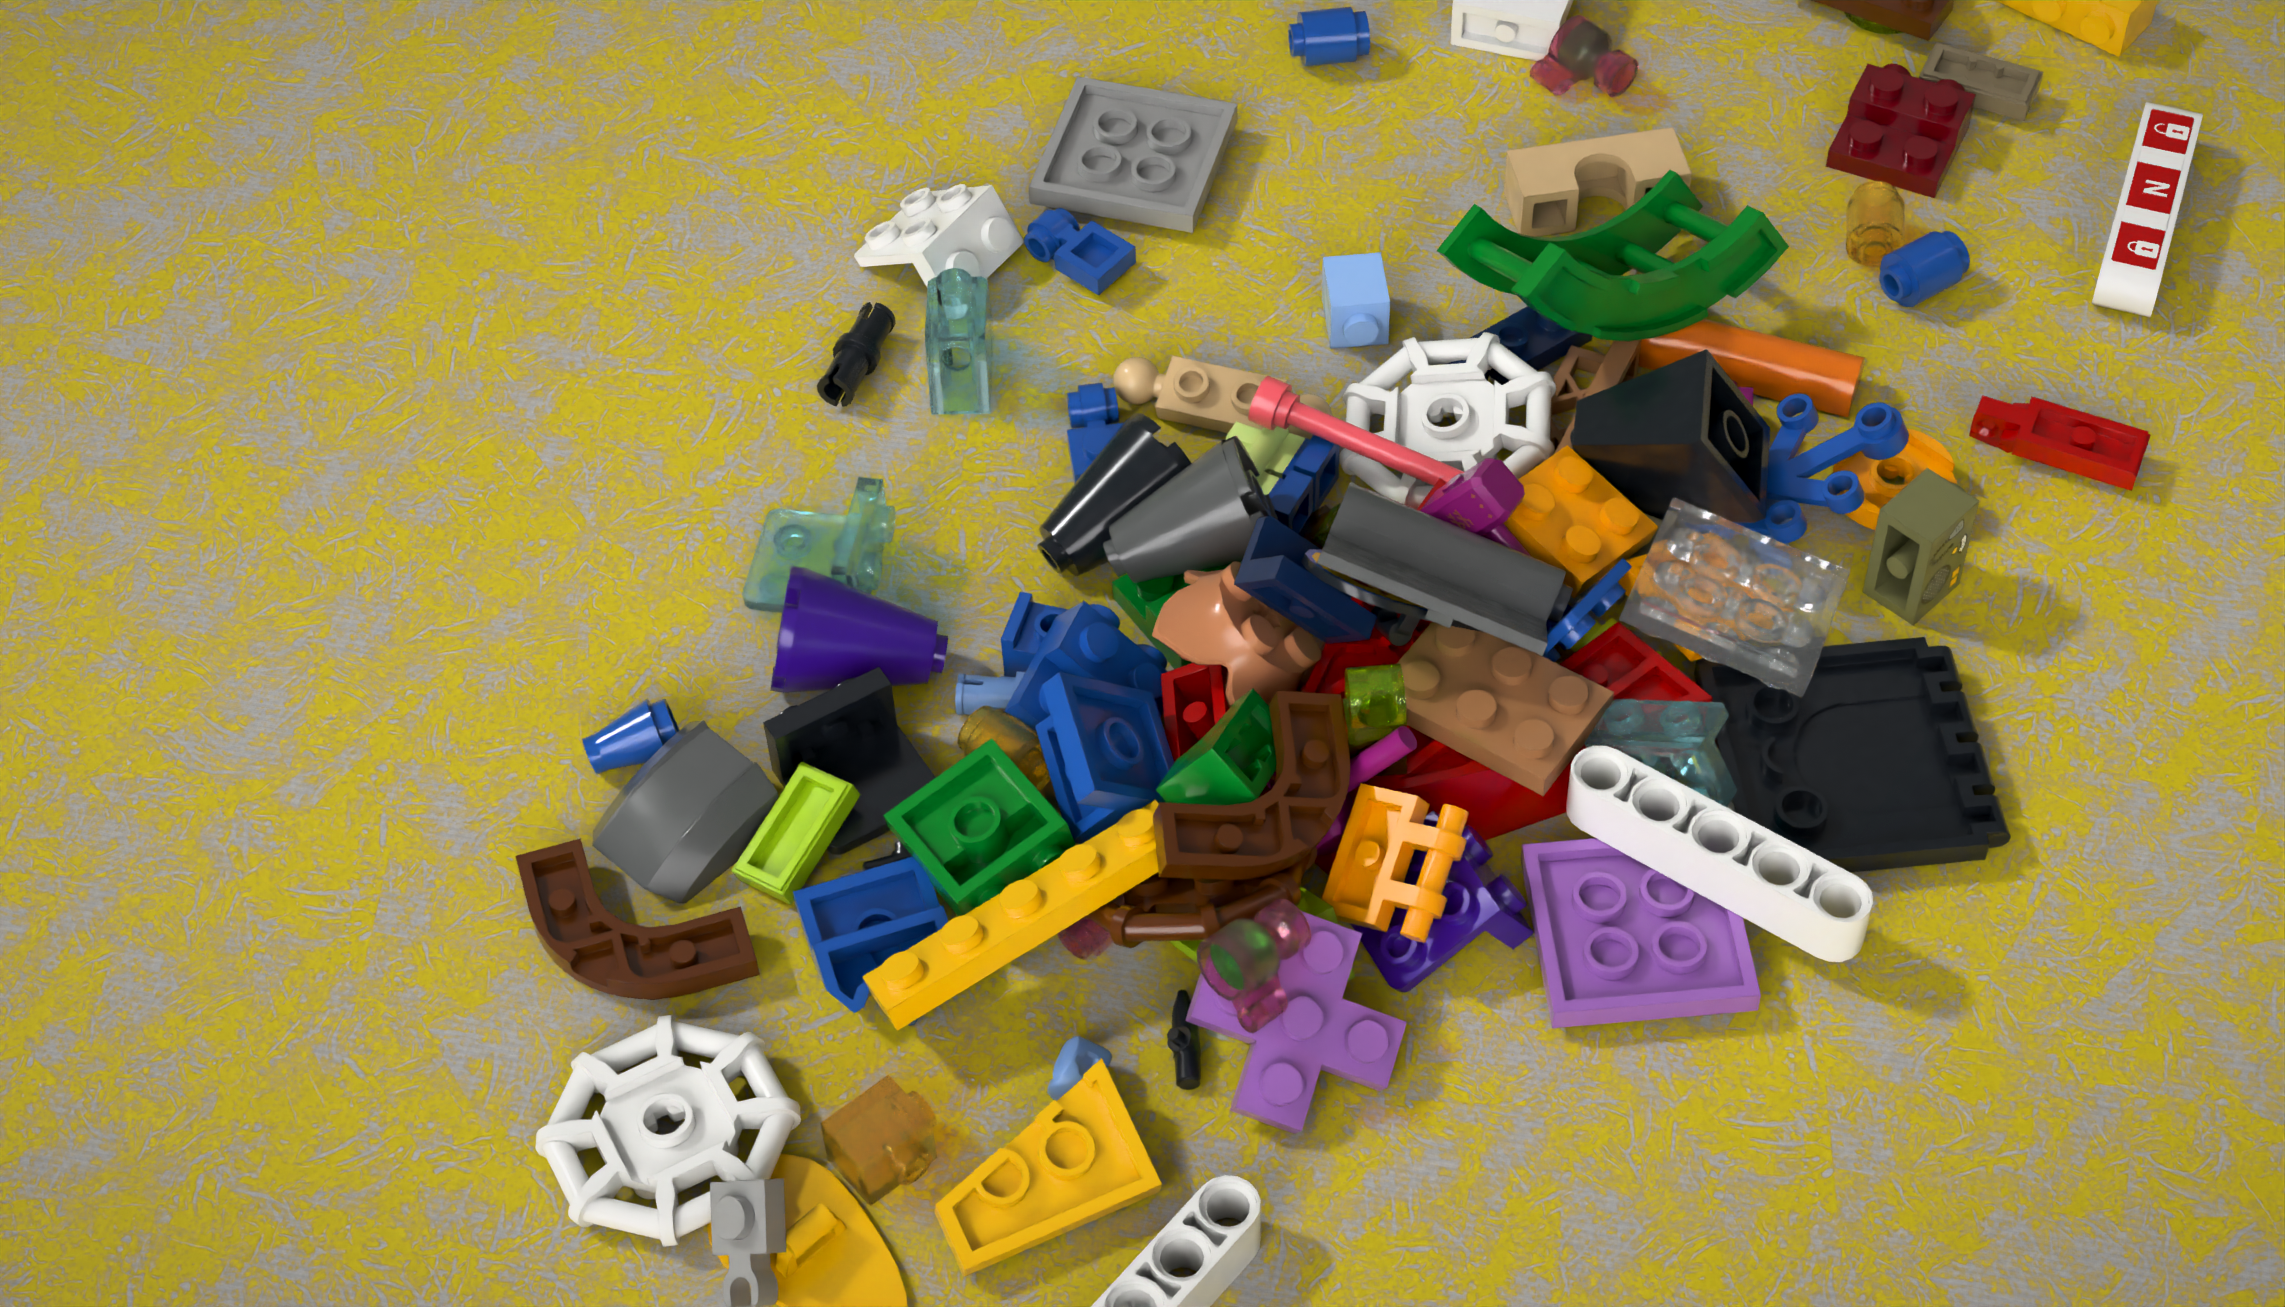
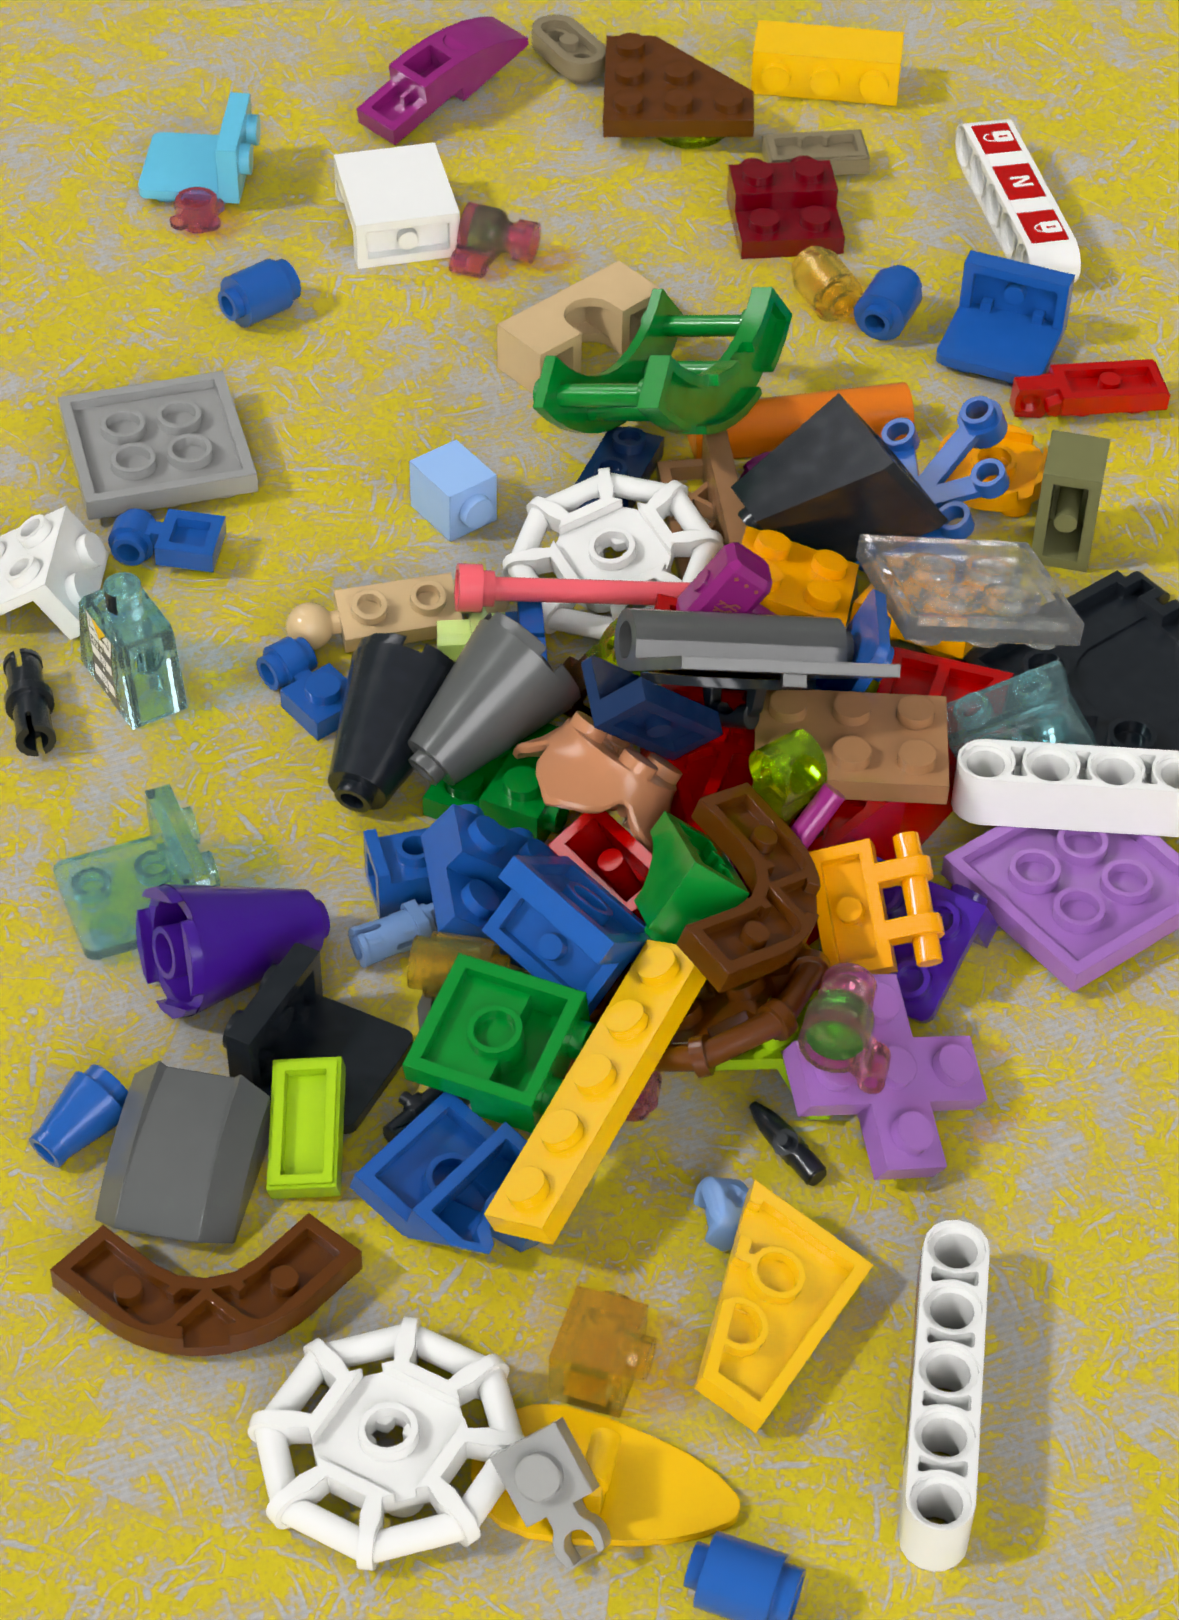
camera: 35 degrees left, 5 degrees down
none -> blue bracket [936,250,1075,385]

